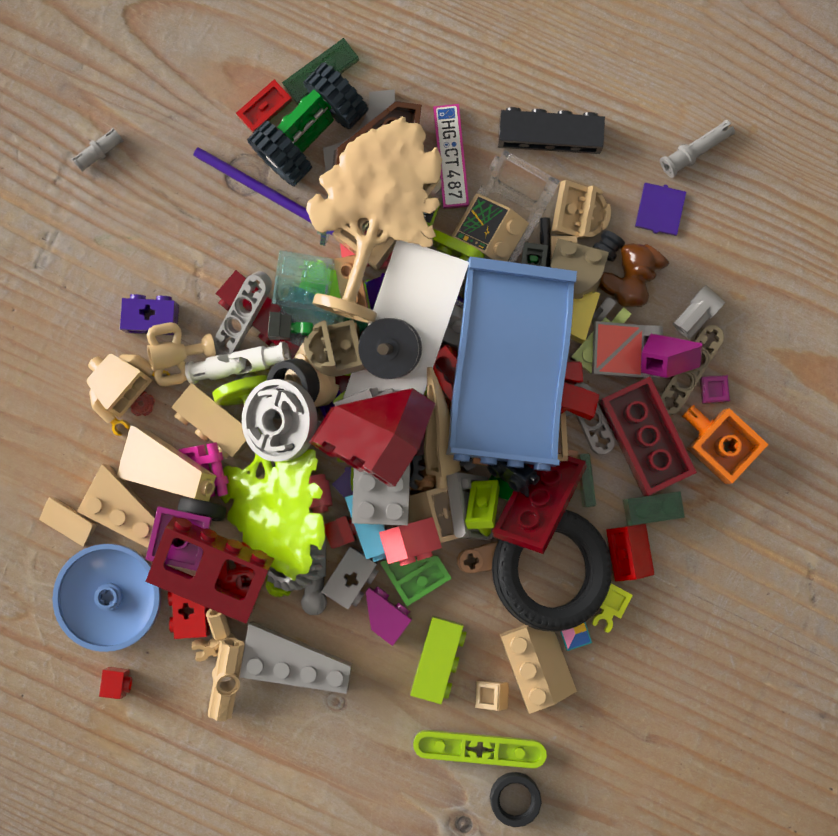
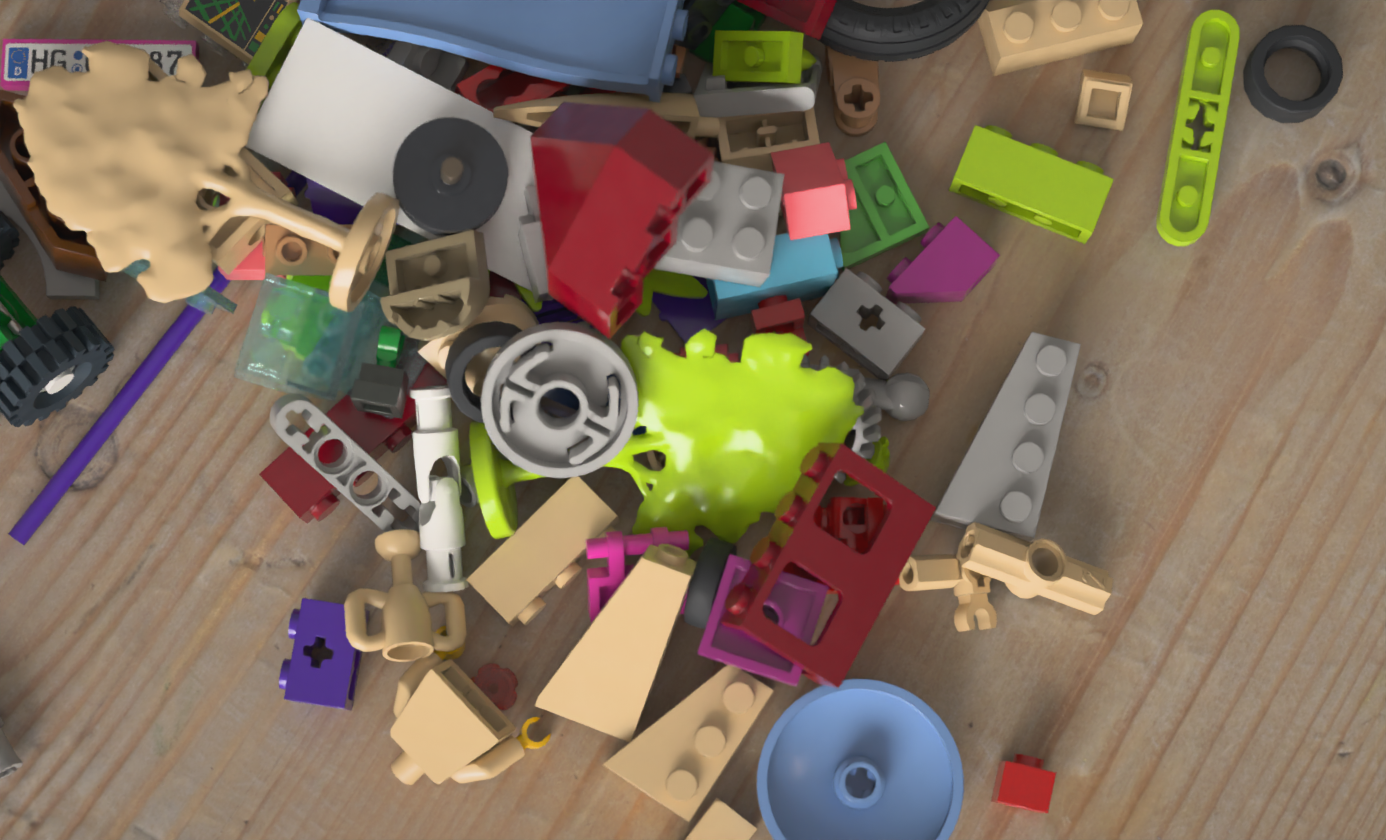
camera: 85 degrees left, 5 degrees down
red brick [168,591,210,639] -> none

